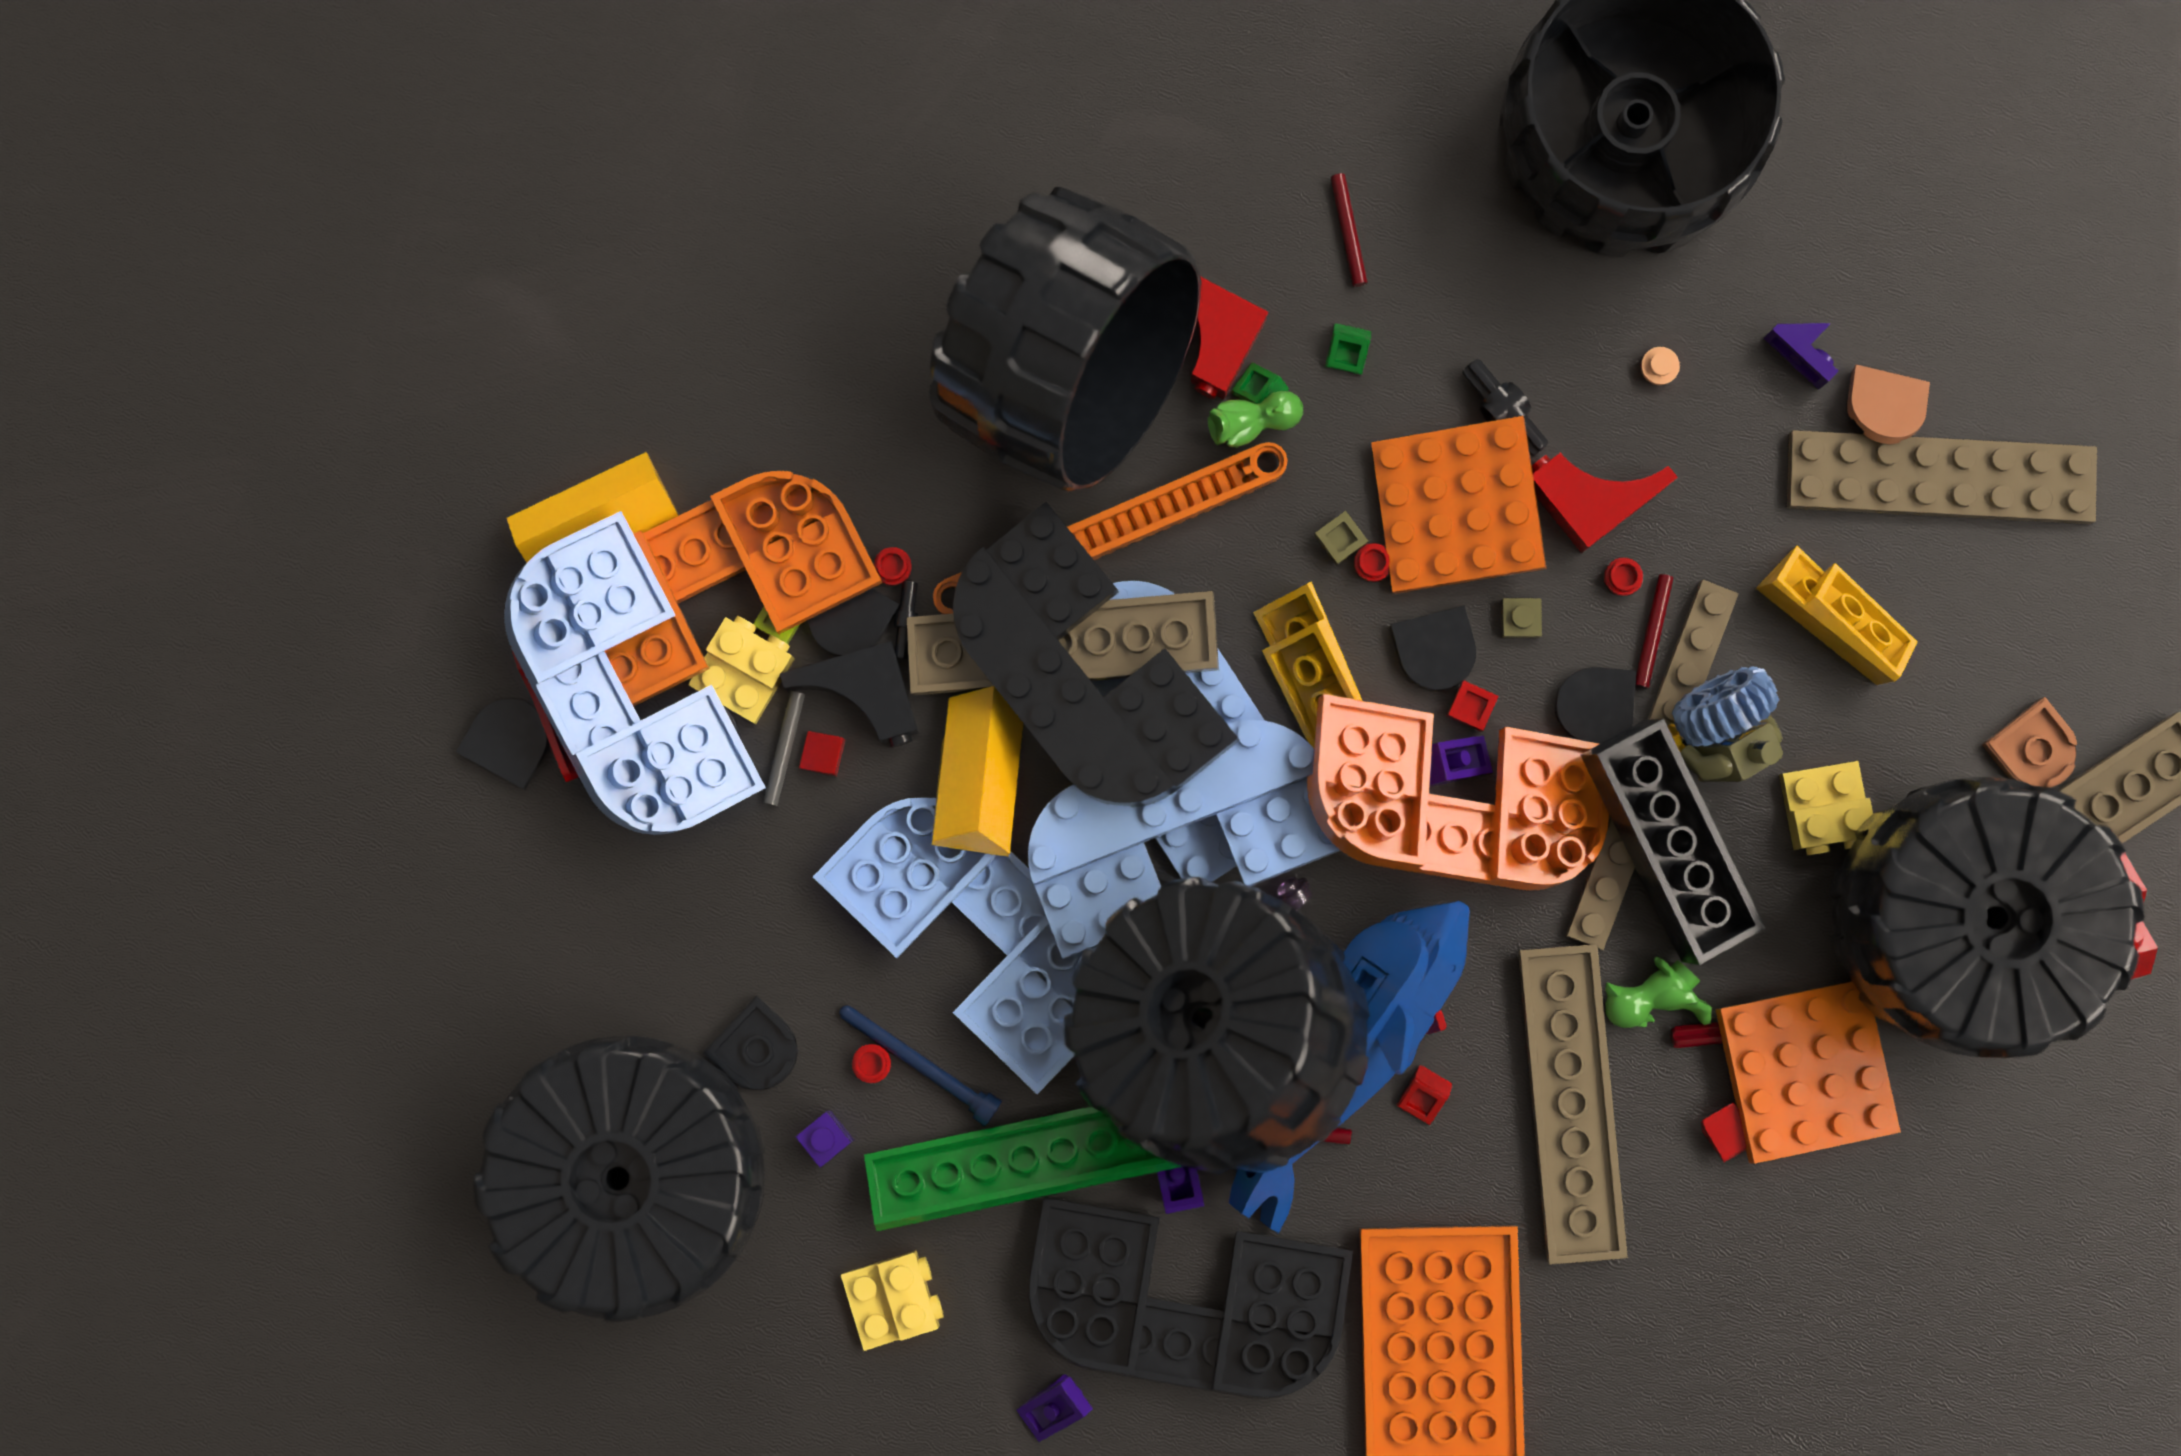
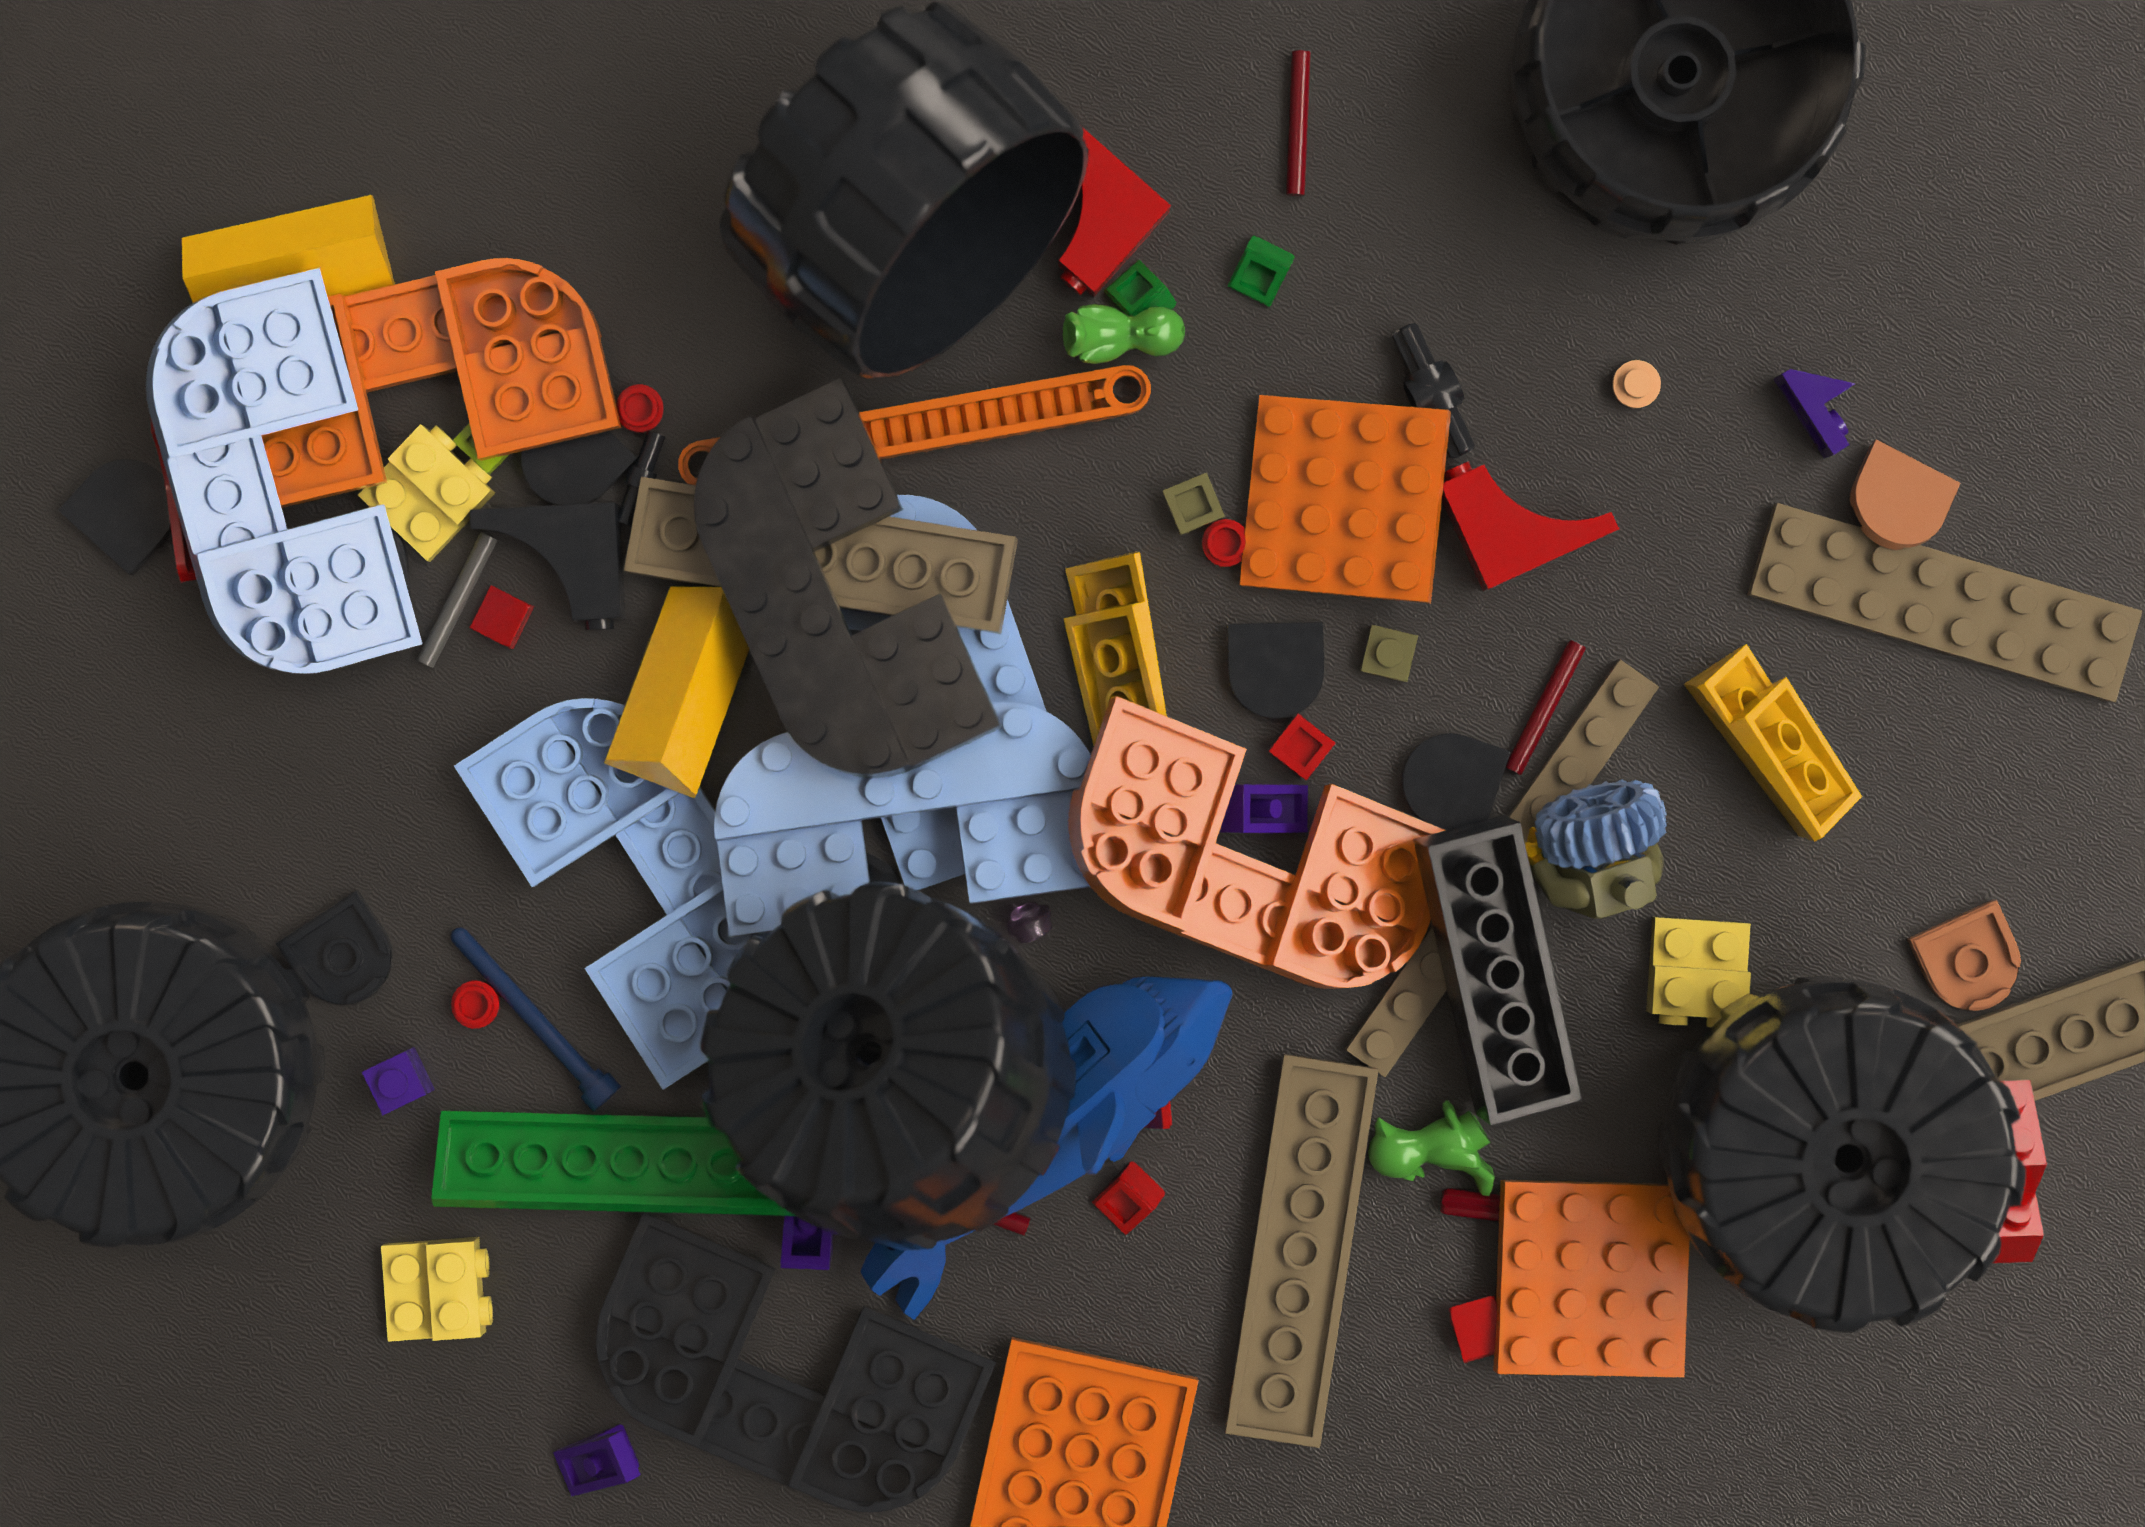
camera: 10 degrees right, 5 degrees up
red plate [1604,558,1643,596] -> none

